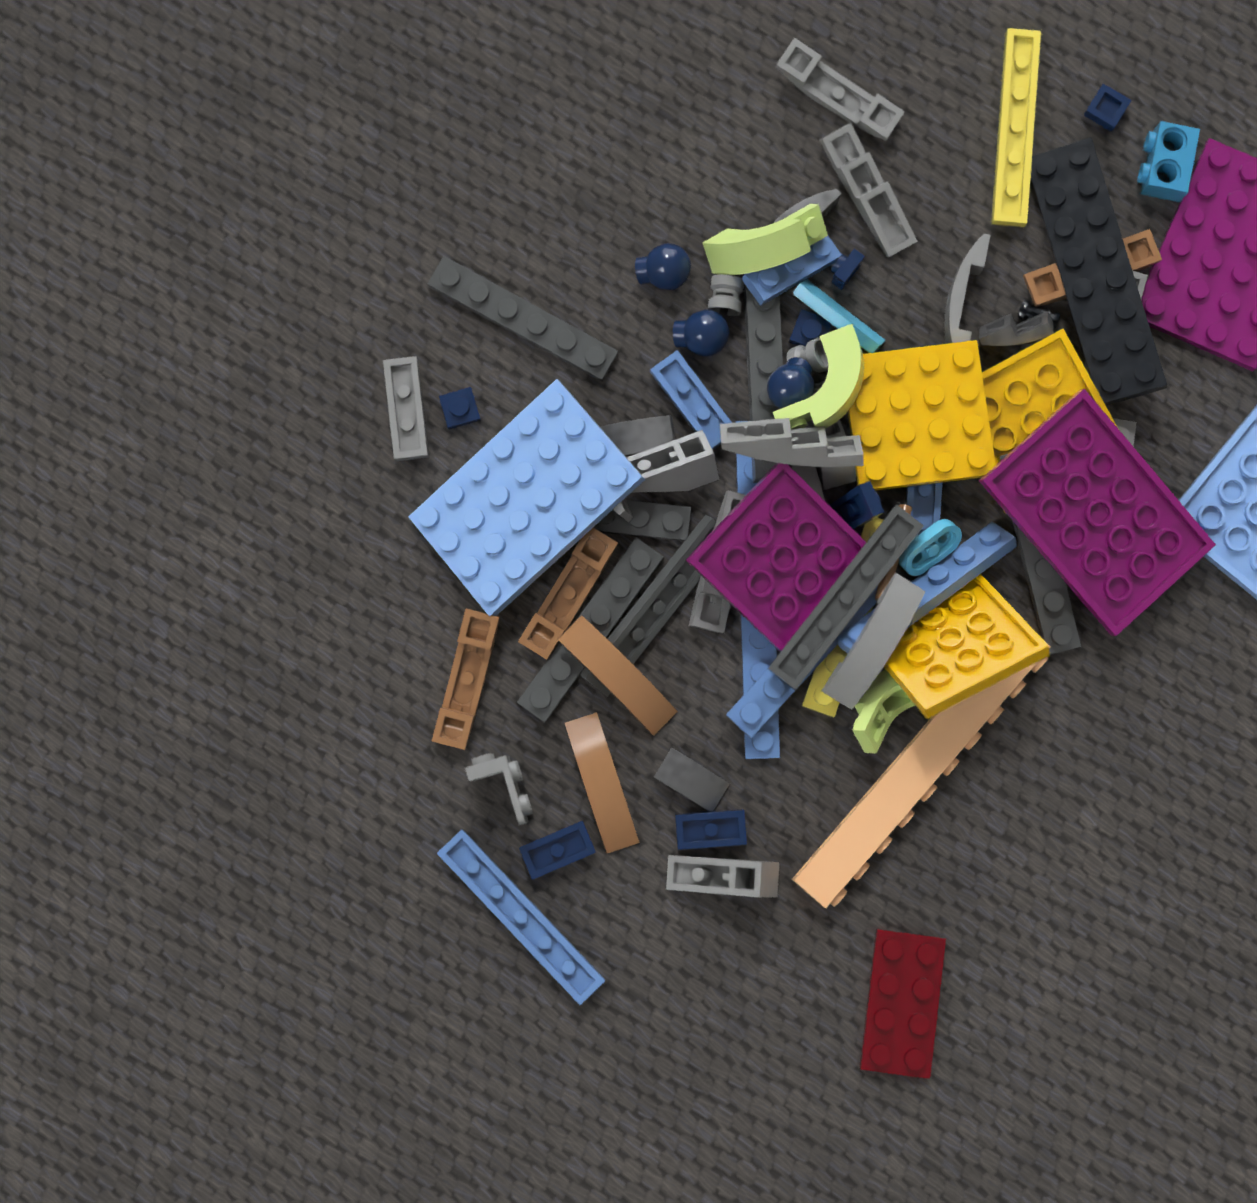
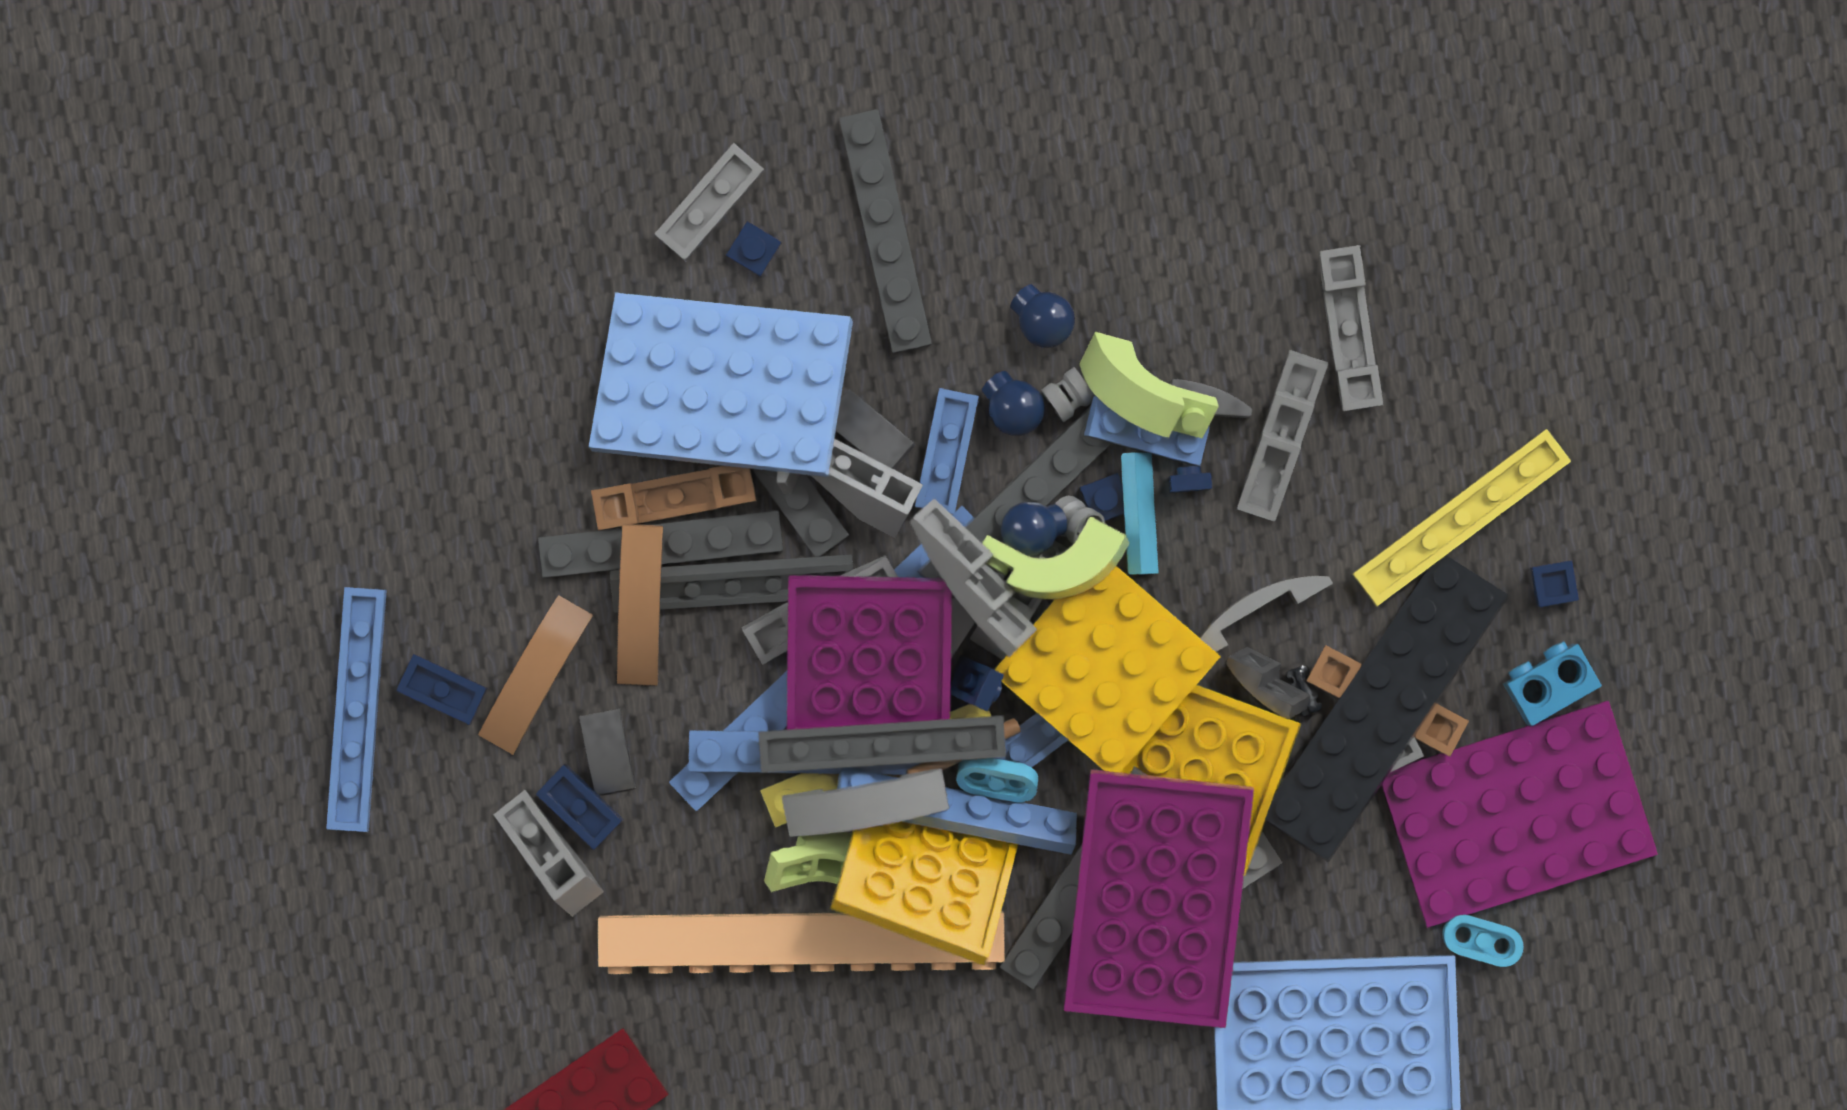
camera: 40 degrees right, 5 degrees up
medium nougat slope [432,608,500,750] -> none
light grey bracket [465,753,533,825] -> none

